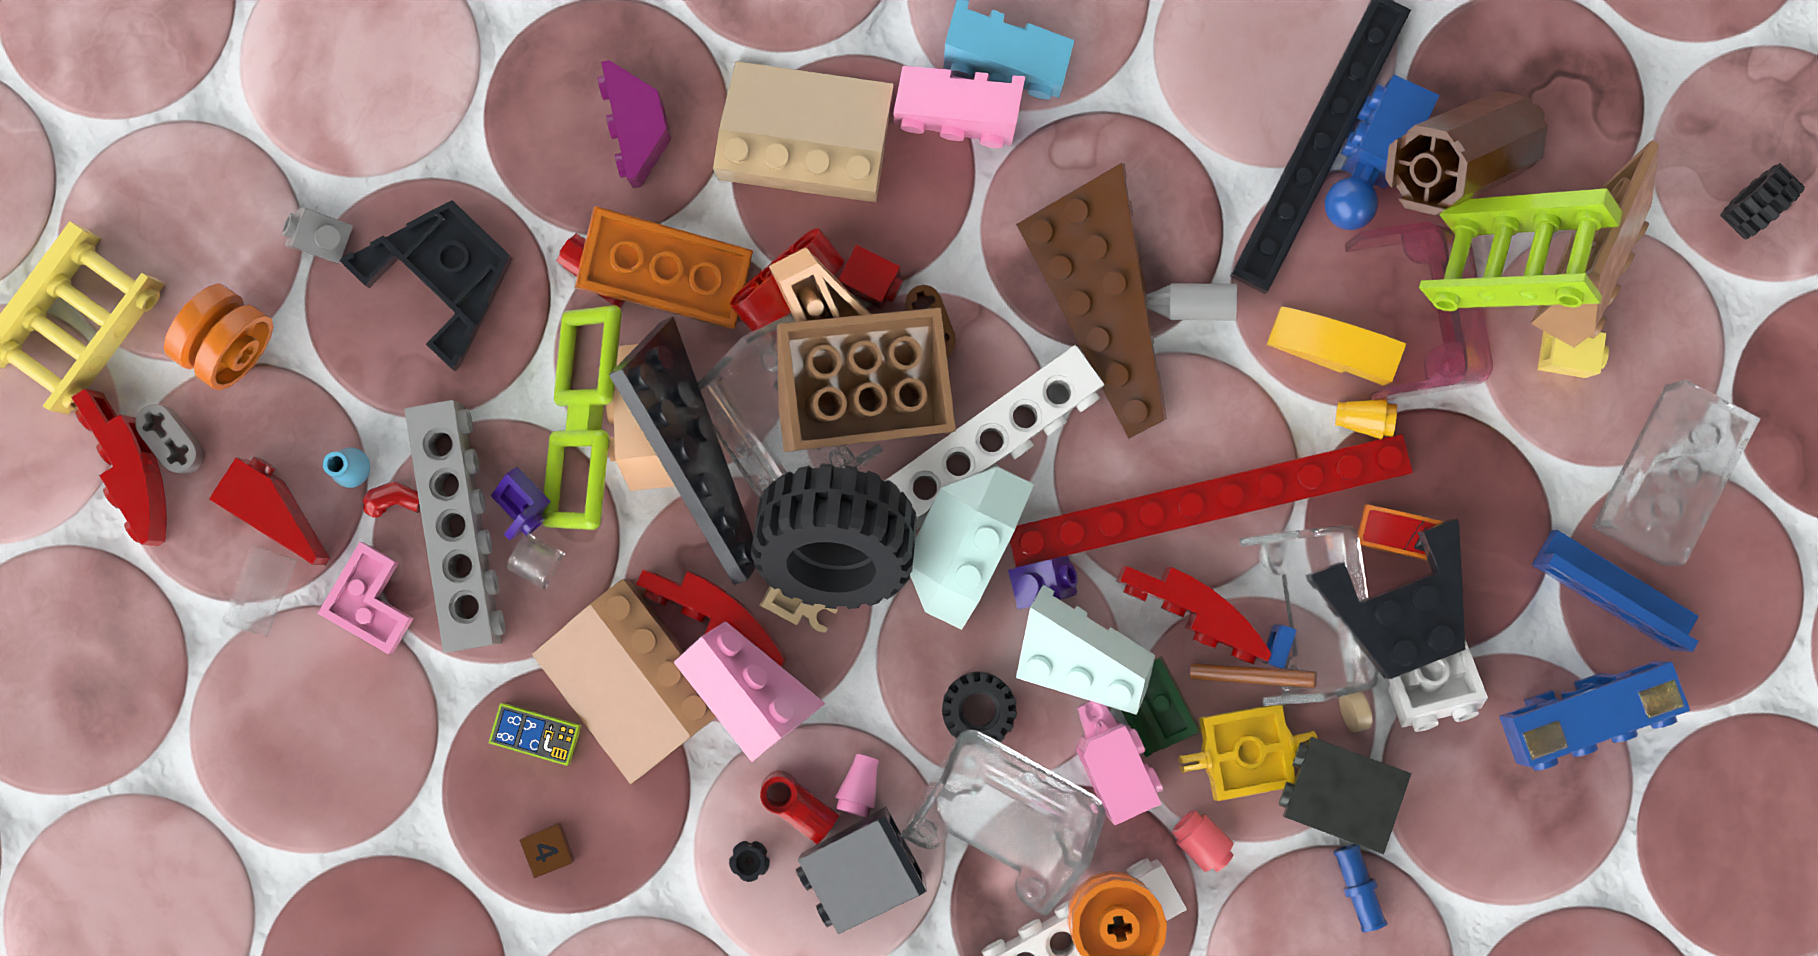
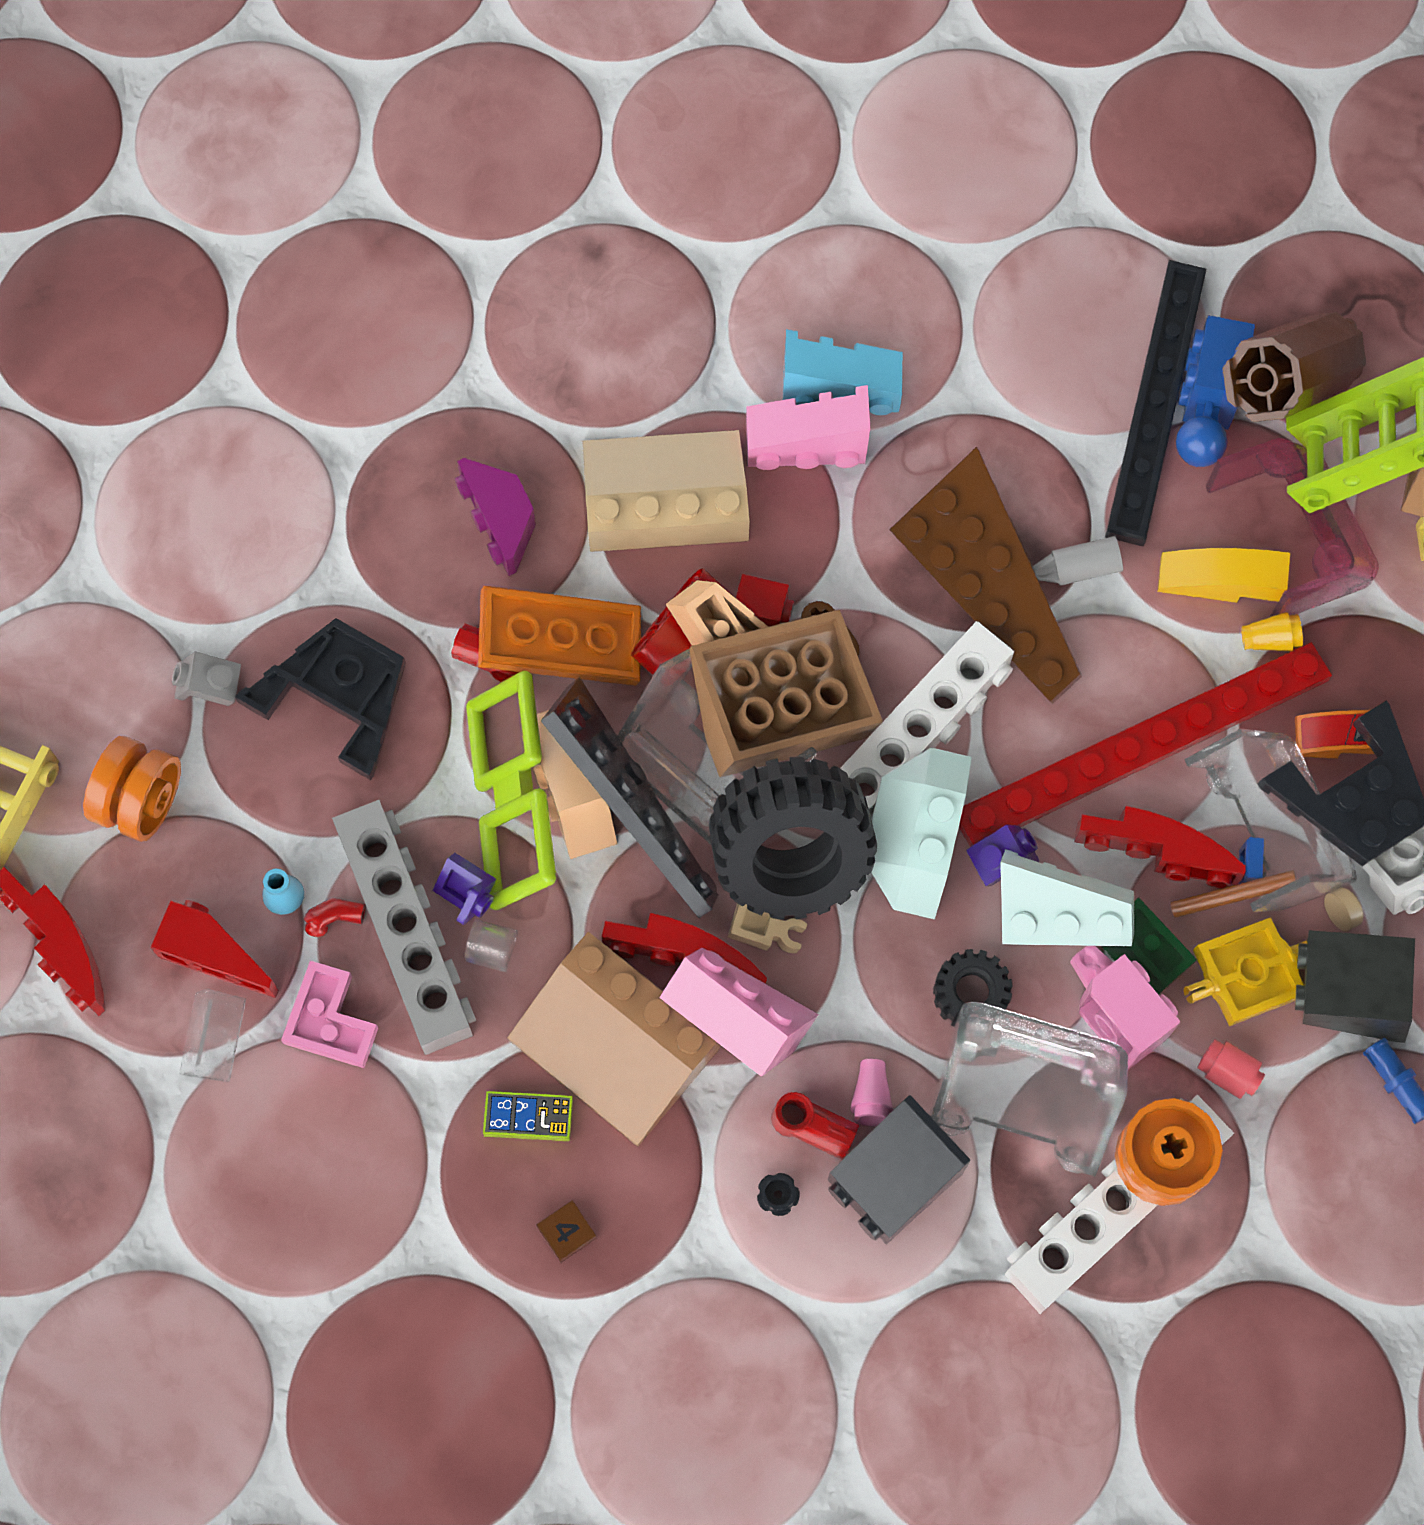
camera: 15 degrees left, 15 degrees down
light grey beam [135,404,204,474] -> none

